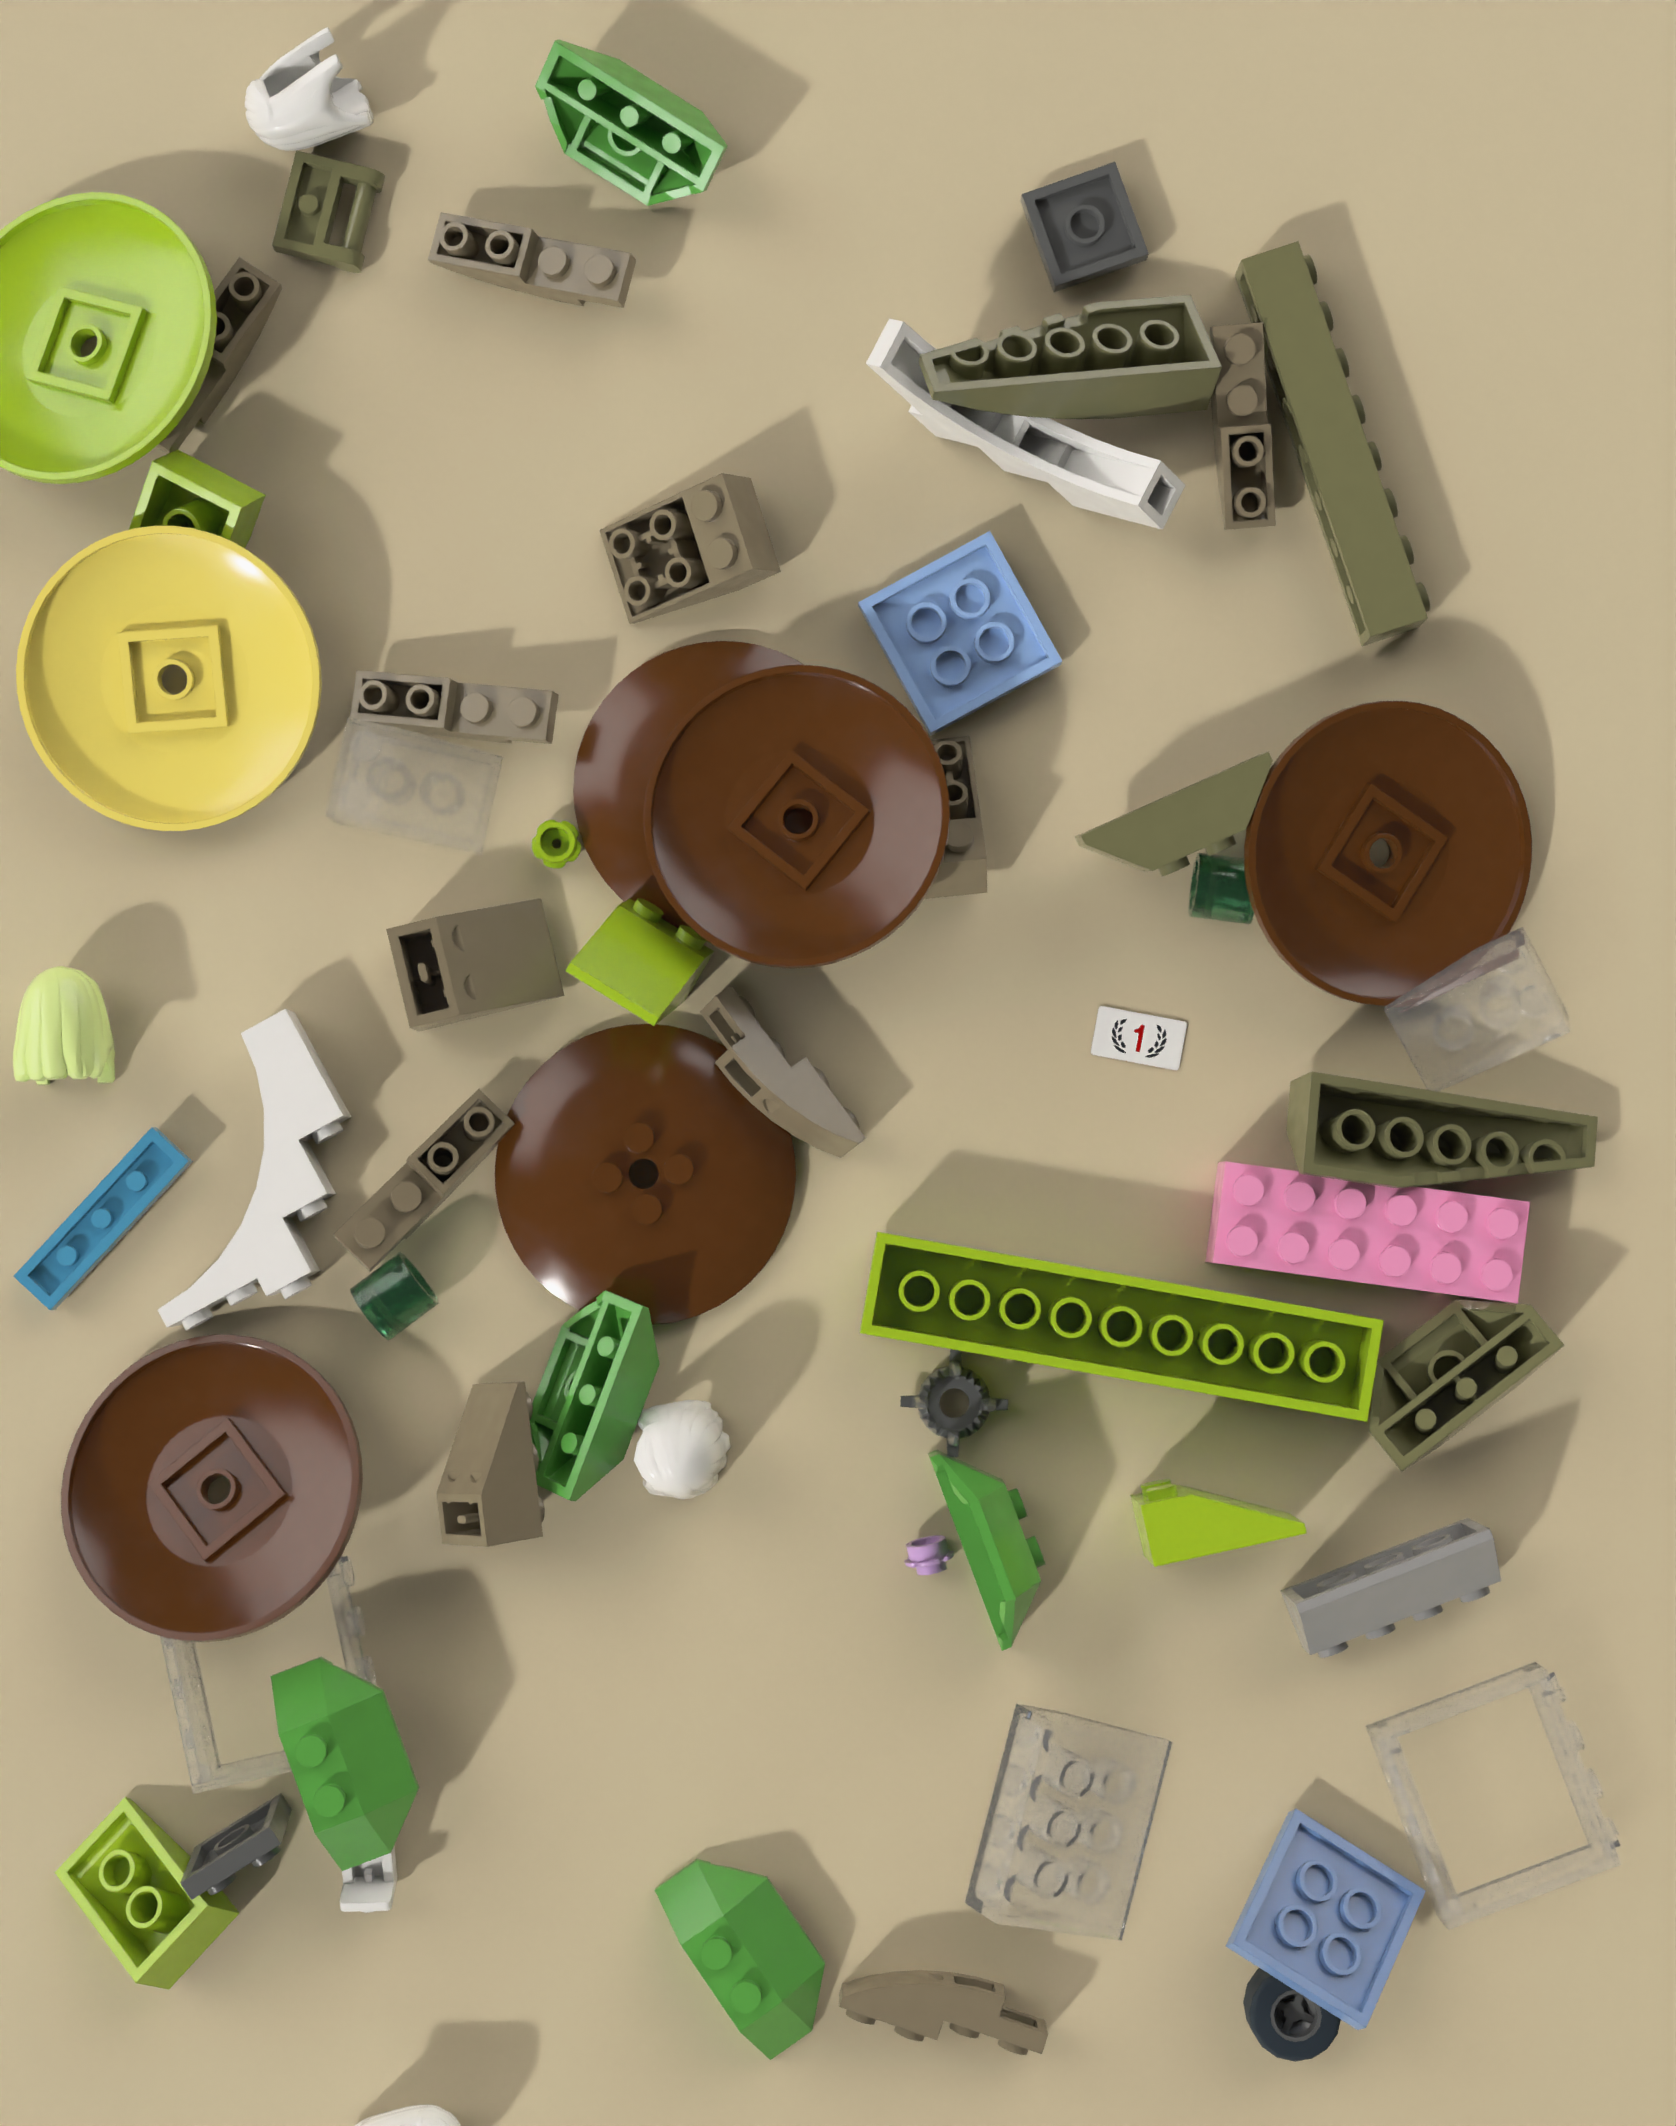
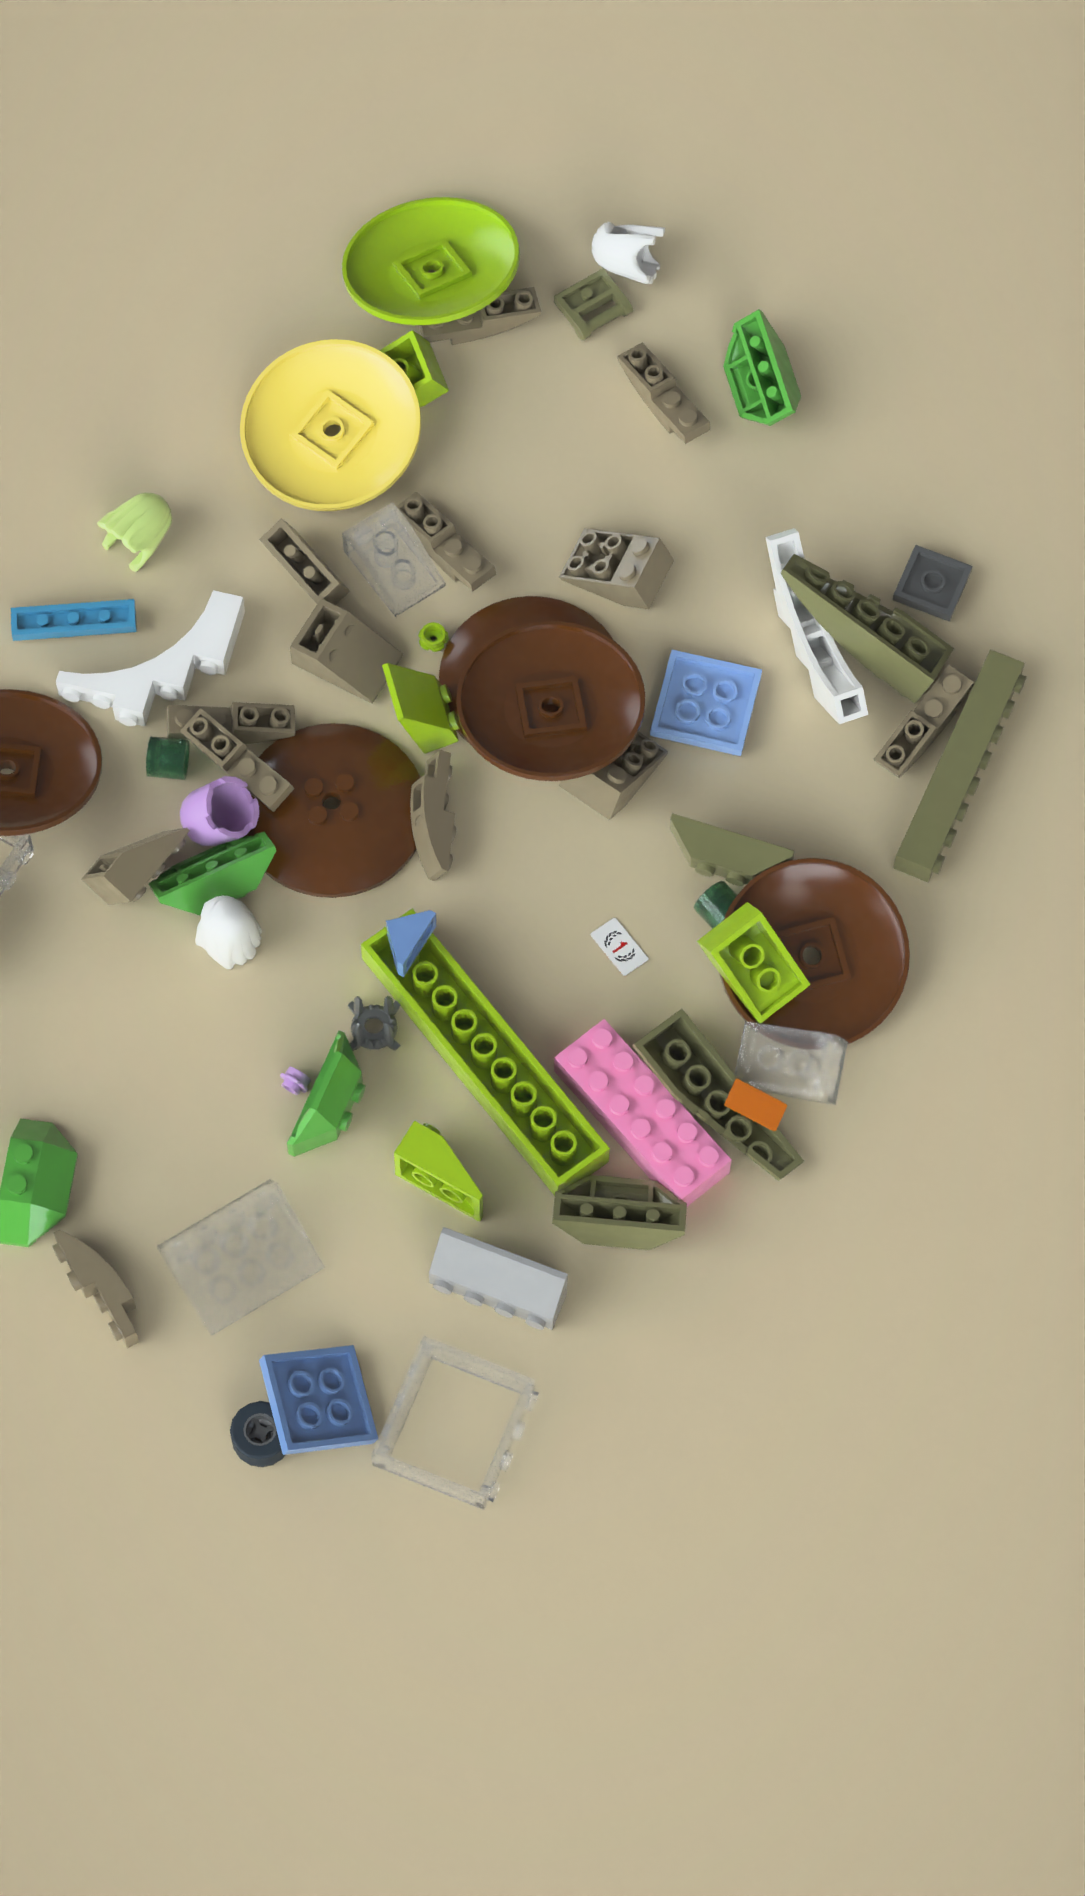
camera: 40 degrees right, 20 degrees down
none -> dark tan slope [180,708,295,812]
none -> lavender cylinder [180,776,259,846]
none -> dark tan brick [259,518,350,605]
none -> medium blue slope [386,910,437,977]
none -> lime slope [697,902,811,1024]
none -> orange sticker [724,1079,787,1131]

